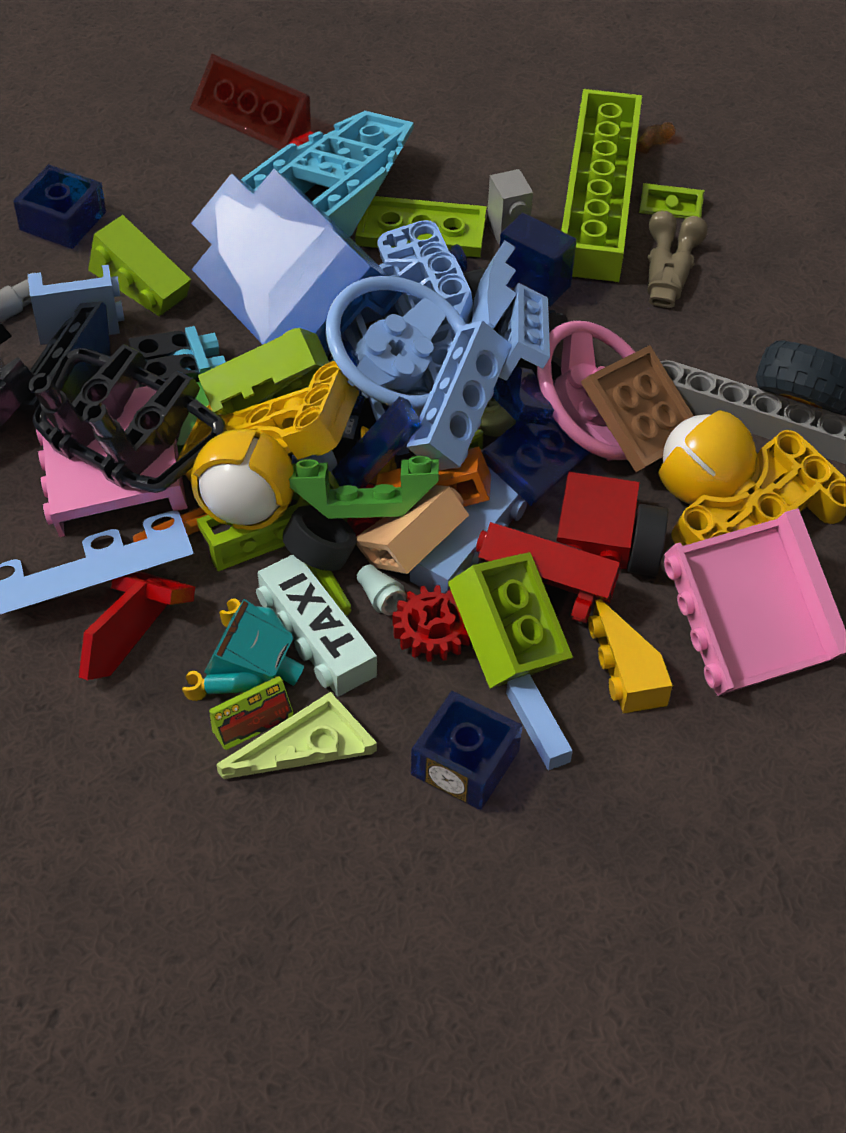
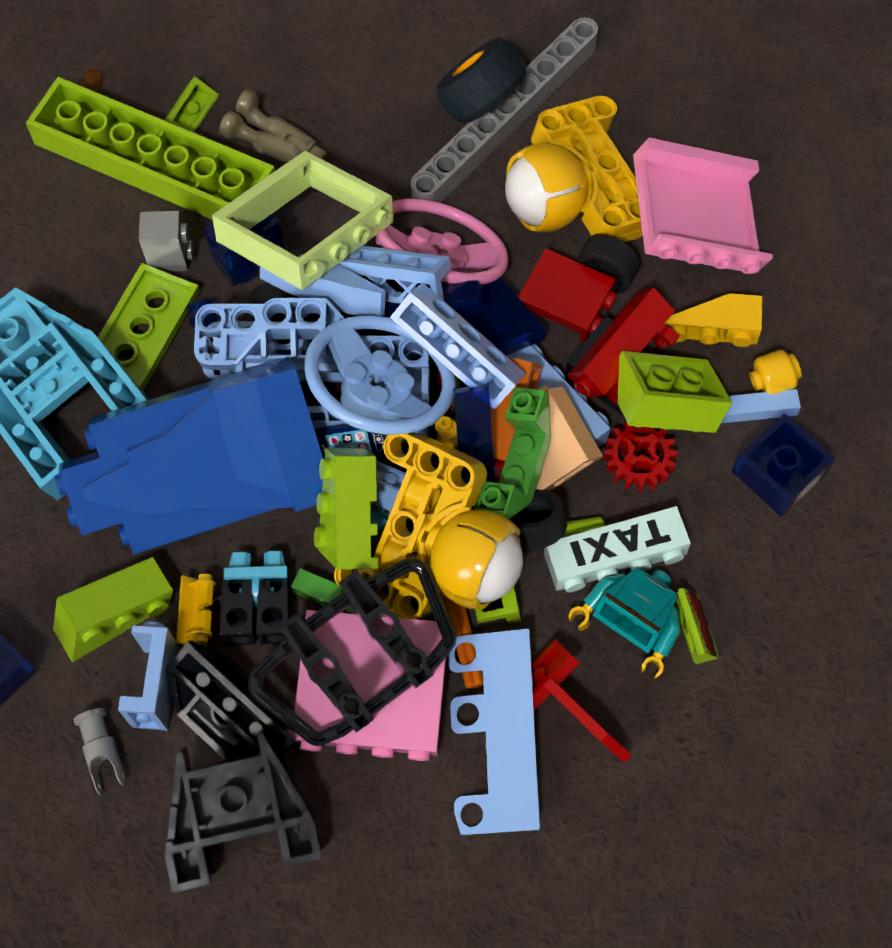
camera: 70 degrees left, 15 degrees up
yellowish green wing [217,692,377,779] -> none
light aqua cone [357,564,407,615] -> none
medium nougat plate [581,345,694,472] -> none
none -> yellow hinge [176,574,216,647]
none -> yellowish green window [212,151,393,291]
none -> yellow head [749,350,802,395]

